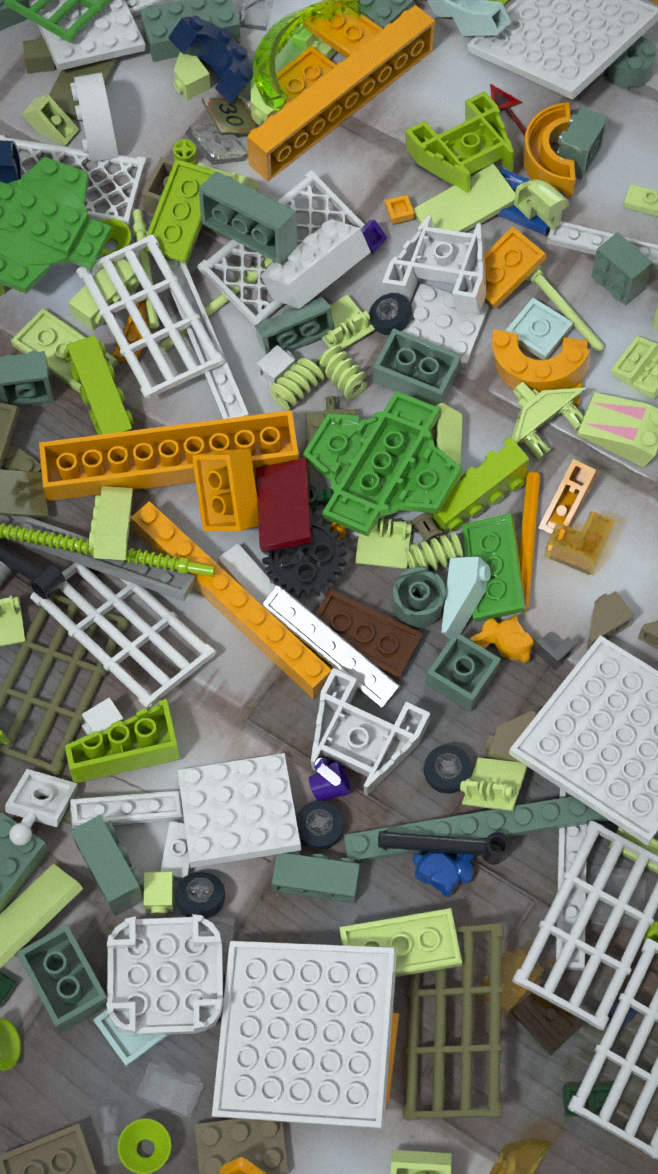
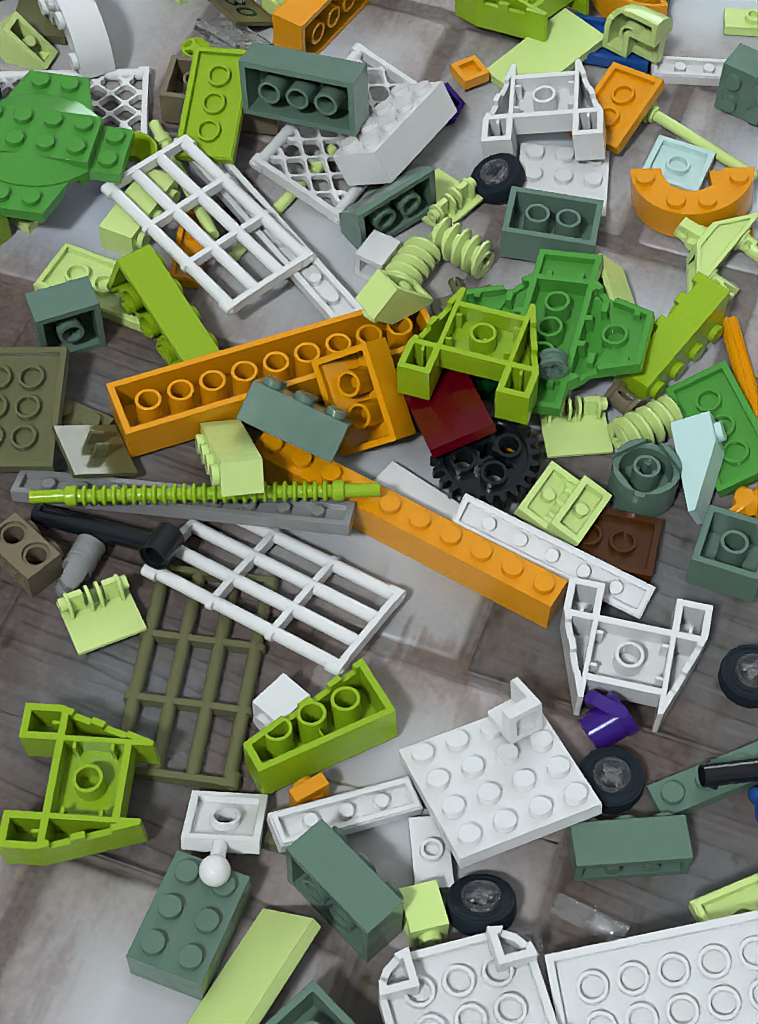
camera: 15 degrees left, 10 degrees down
none -> sand green brick [236,375,353,463]
none -> light orange plate [288,772,330,807]
none -> yellowish green slope [355,268,434,325]
none -> lime wedge [397,287,539,425]
none -> white panel [488,677,543,745]
none -> yellowish green slope [513,461,613,547]
none -> sand green bush [537,348,568,380]
none -> clear axle [551,893,631,942]

